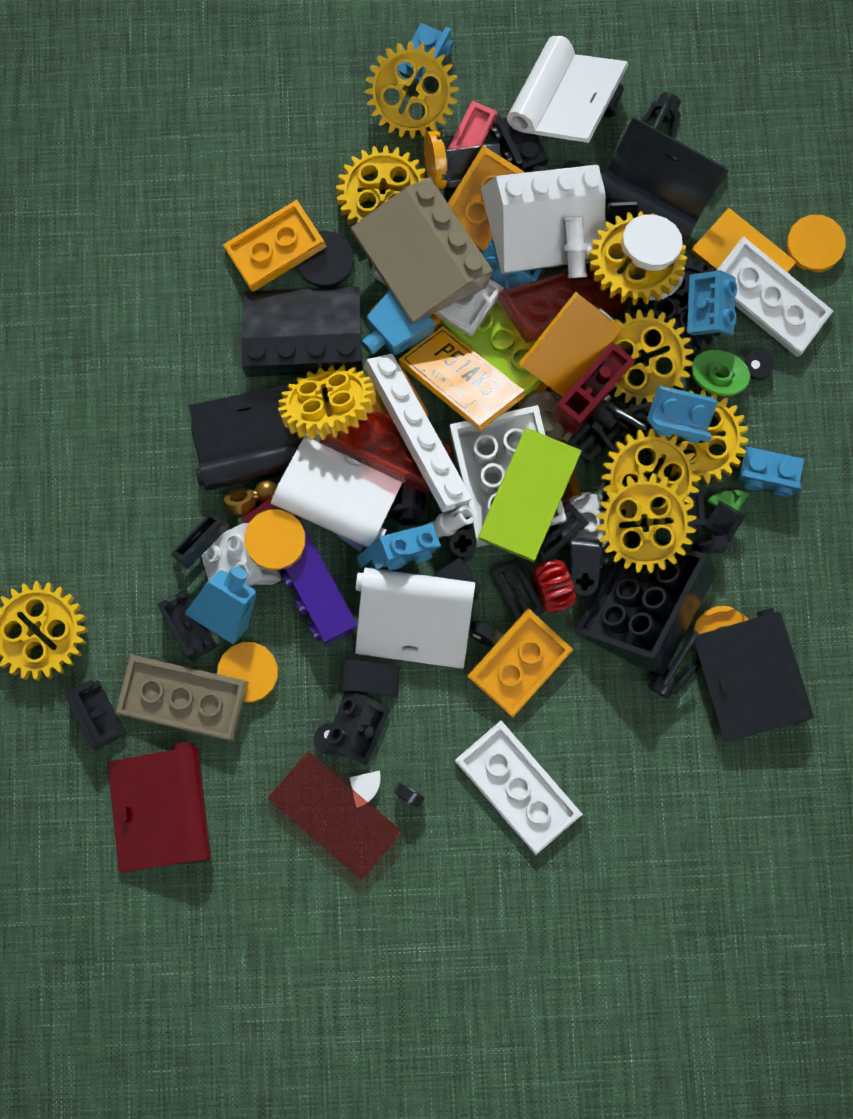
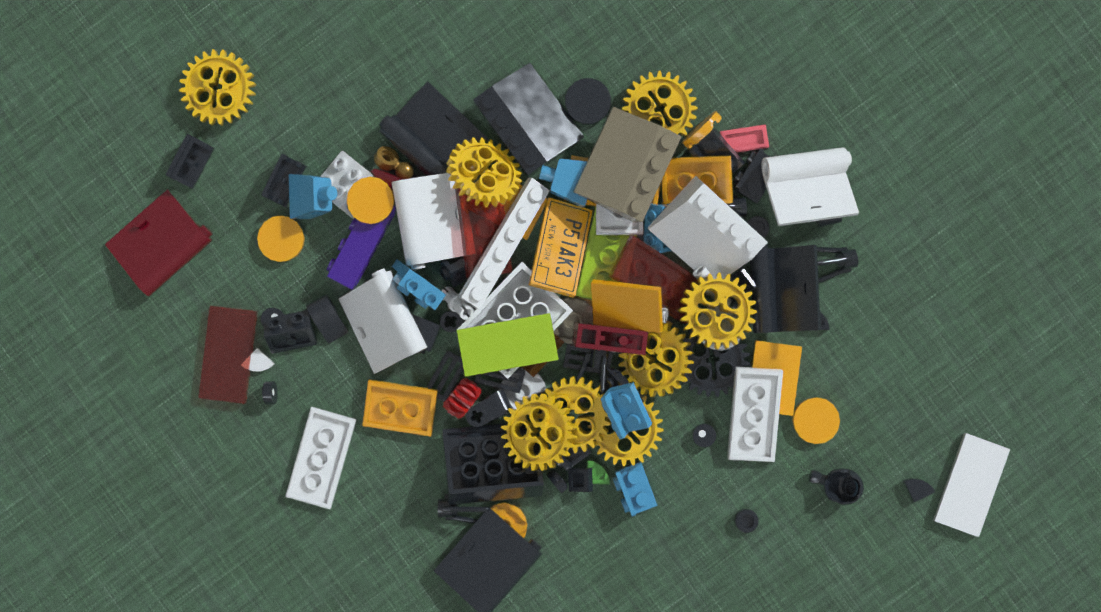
camera: 55 degrees right, 10 degrees up
dark tan tile [115,654,249,742] -> none
black tile [171,512,230,569] -> none
light orange tile [223,200,327,293] -> none
yellow gear [365,41,459,139] -> none
dark azure bracket [399,23,454,89] -> none
black tile [468,621,499,646] -> none
white pin [564,216,588,278] -> none
white tile [621,215,683,270] -> none
dark azure bracket [687,270,738,336] -> none
bright green dish [691,350,750,396] -> none

